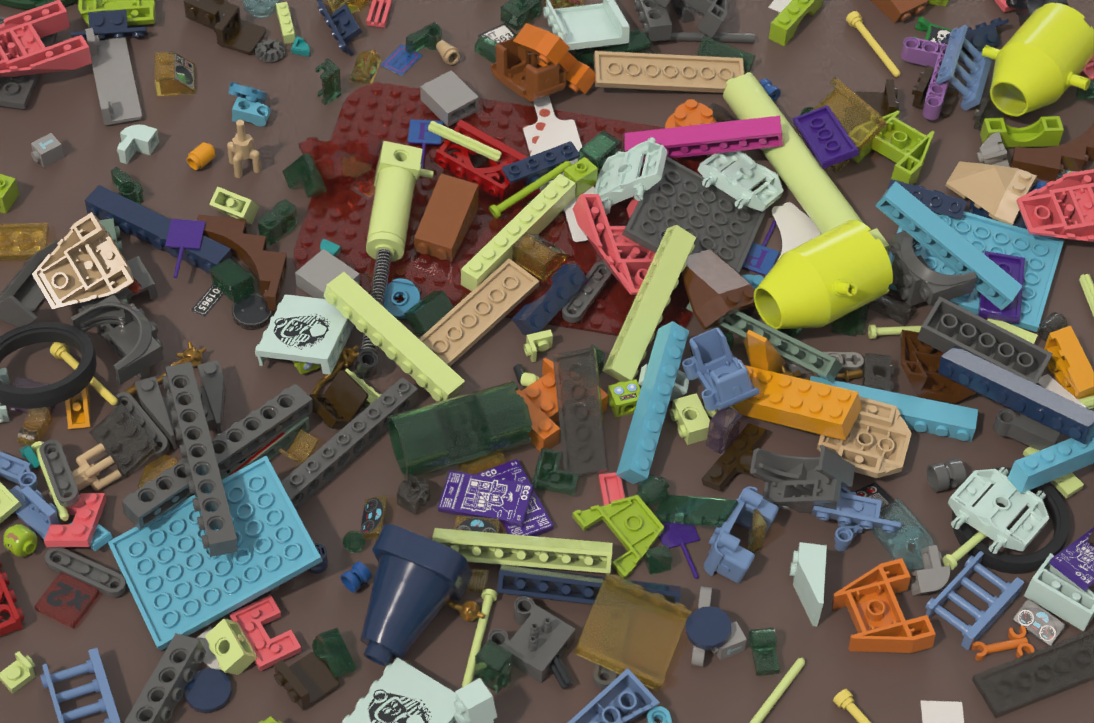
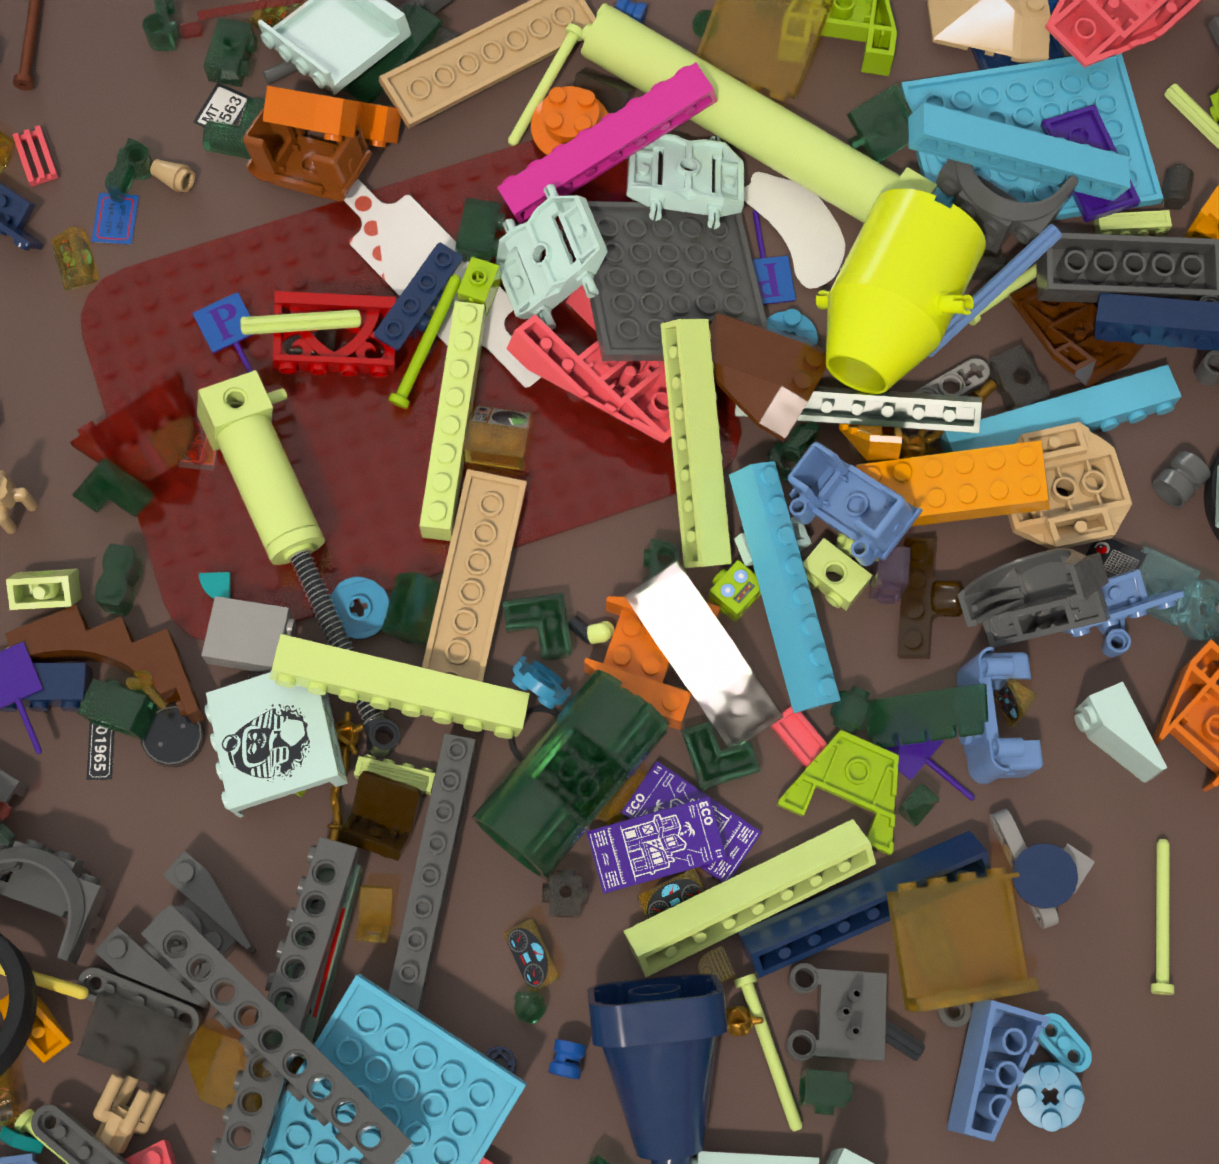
camera: 30 degrees left, 20 degrees up
pearl gold piece [123,341,206,396] -> none
clear green hinge [316,58,342,105] -> none
dark orange slope [414,173,479,262] -> none
light grey brick [420,70,479,127] -> none
dark blue arch [512,264,588,335] -> none
yellowish green bracket [524,330,553,363] -> none
dark grey plate [562,261,613,323] -> none
clear green plate [749,627,780,676] -> none
dark purple tile [792,105,859,169] -> none
dark blue bracket [887,179,967,220] -> none
none -> clear yellow hand [126,670,167,709]
none -> clear green brick [502,593,572,660]
none -> yellowish green bar [508,23,583,147]
none -> dark azure plate [512,656,571,709]
none -> clear green bracket [846,84,913,163]
none -> medium blue axle [929,224,1062,357]

